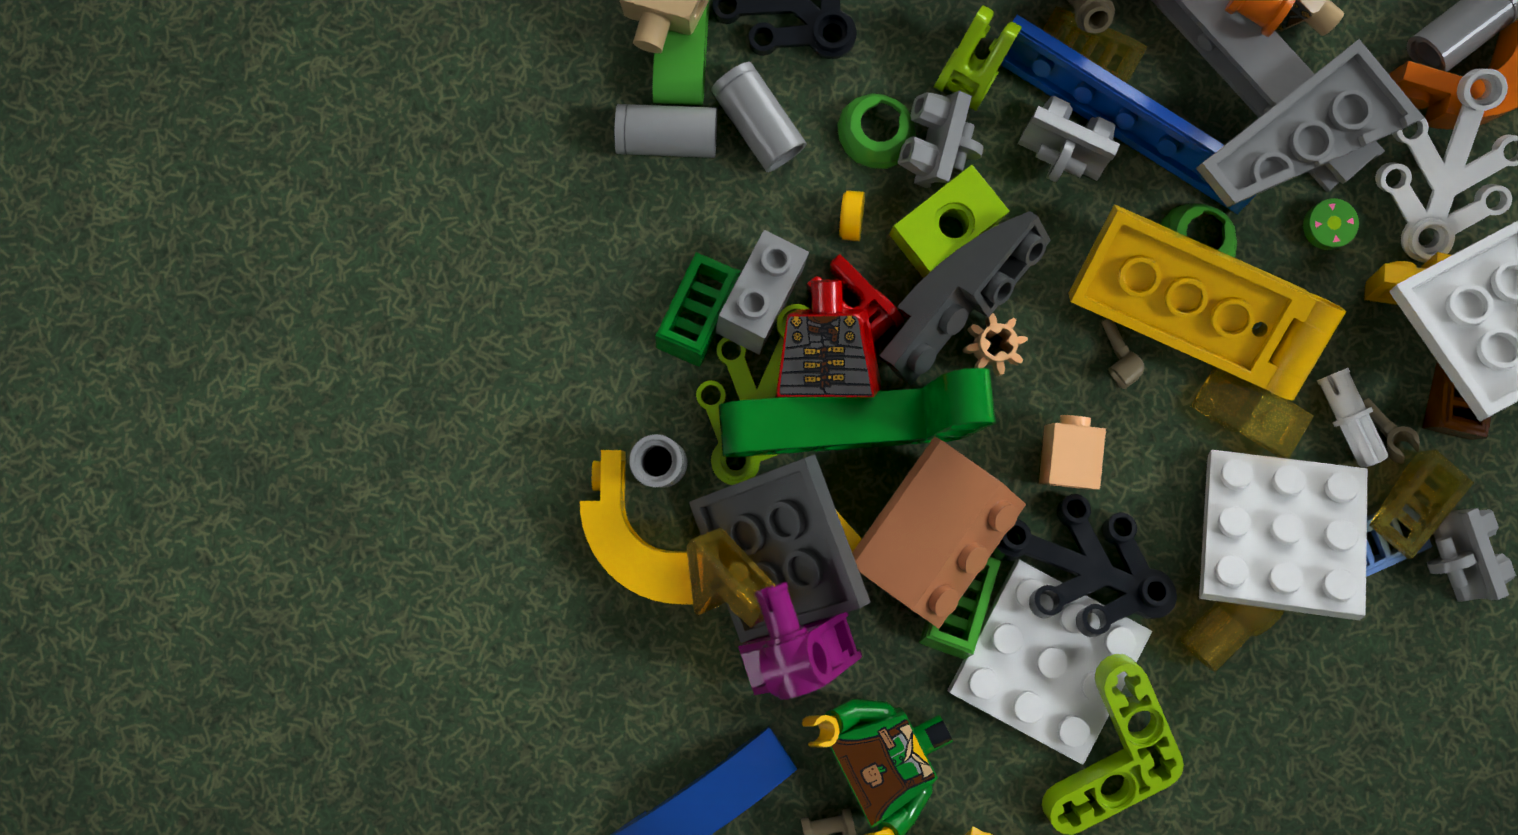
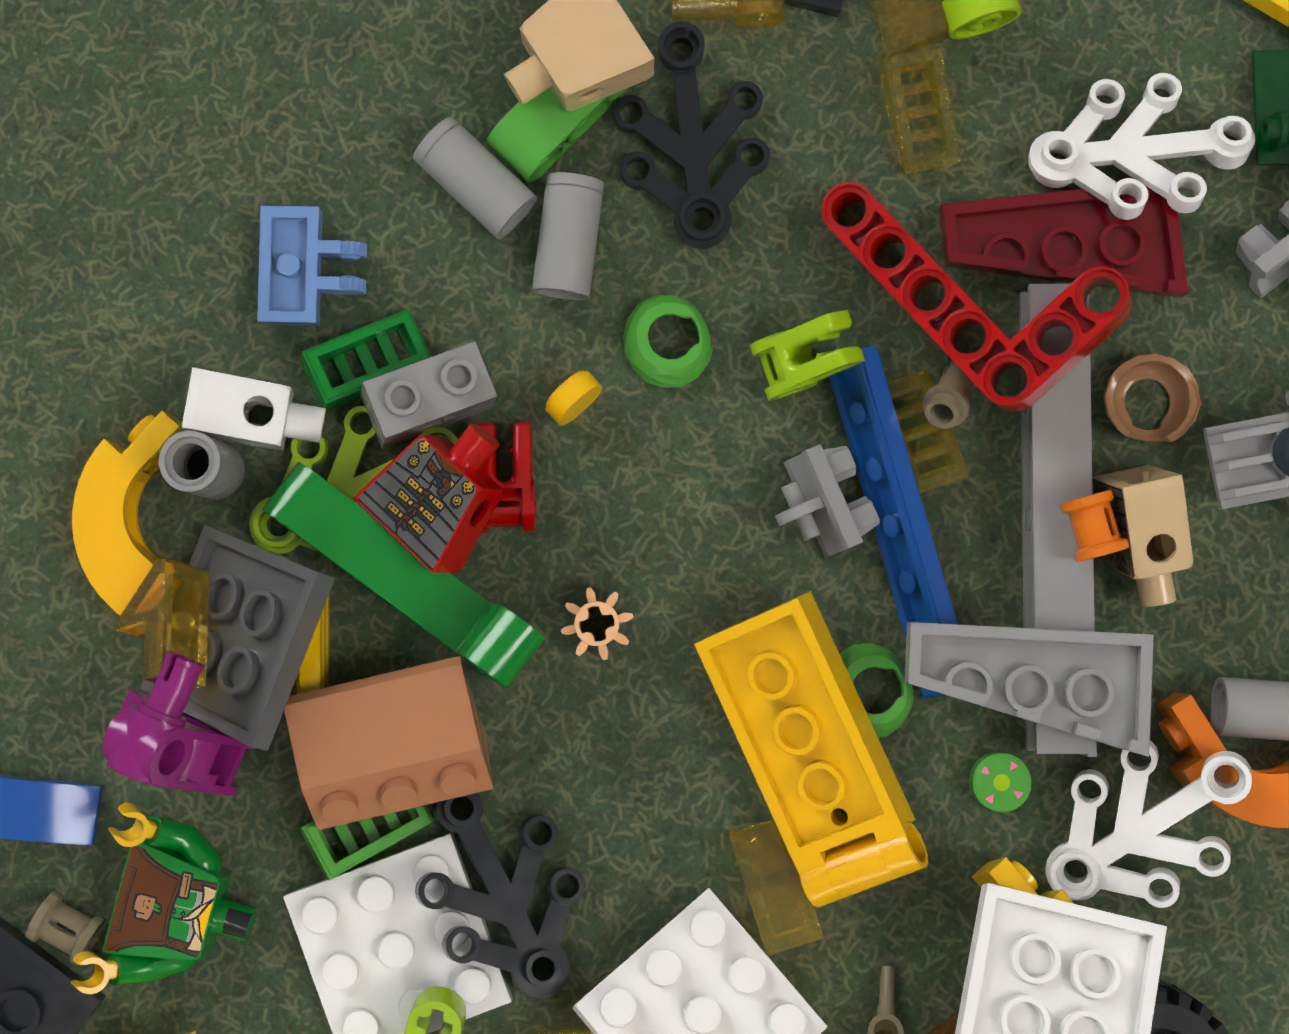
camera: 40 degrees right, 0 degrees up
dark grey slope [880,211,1051,386] -> none
lime brick [889,165,1010,278] -> none
light grey hips [898,91,984,188] -> none
light nougat brick [1039,415,1106,490] -> none
dark tan hand [1101,319,1144,389] -> none
white axle [1317,368,1388,467] -> none
none -> white torso [182,367,326,451]
none -> medium blue hinge [257,206,367,326]

